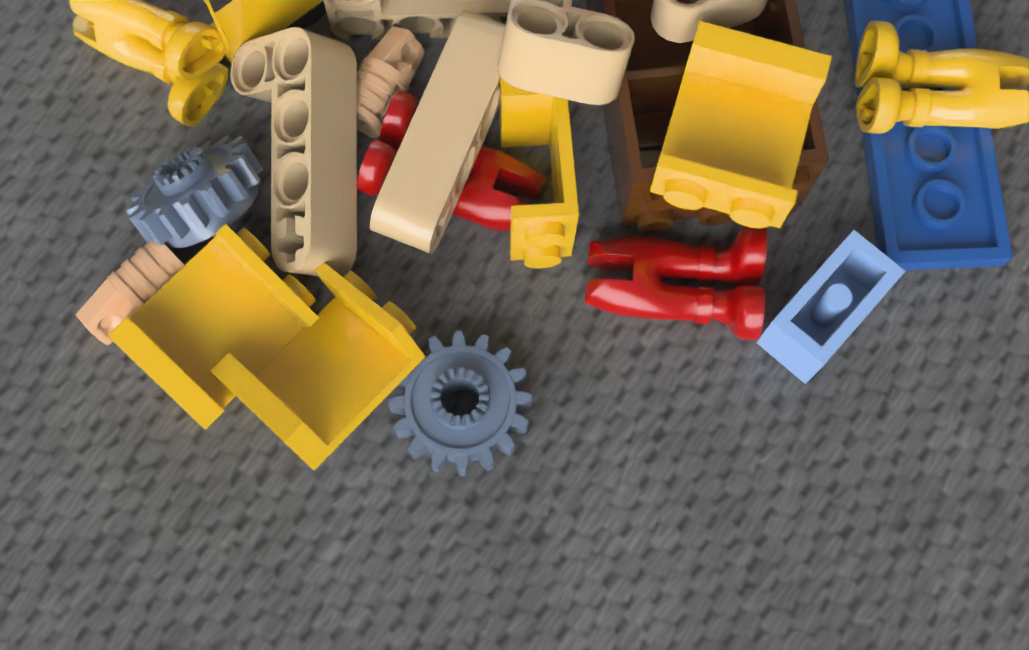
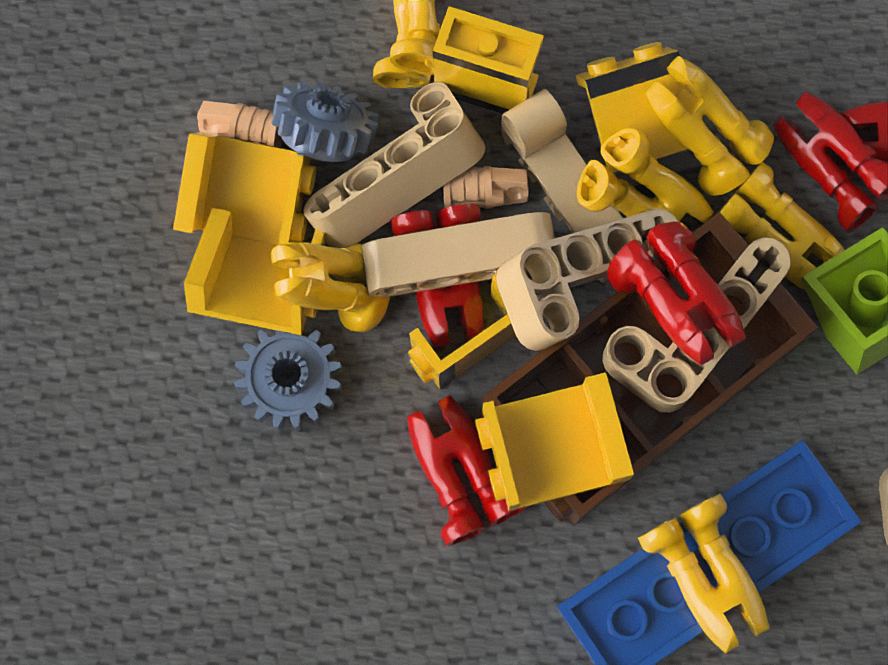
camera: 65 degrees right, 5 degrees up
light blue brick [757,230,905,384] -> none
none -> yellow piece [271,242,390,332]

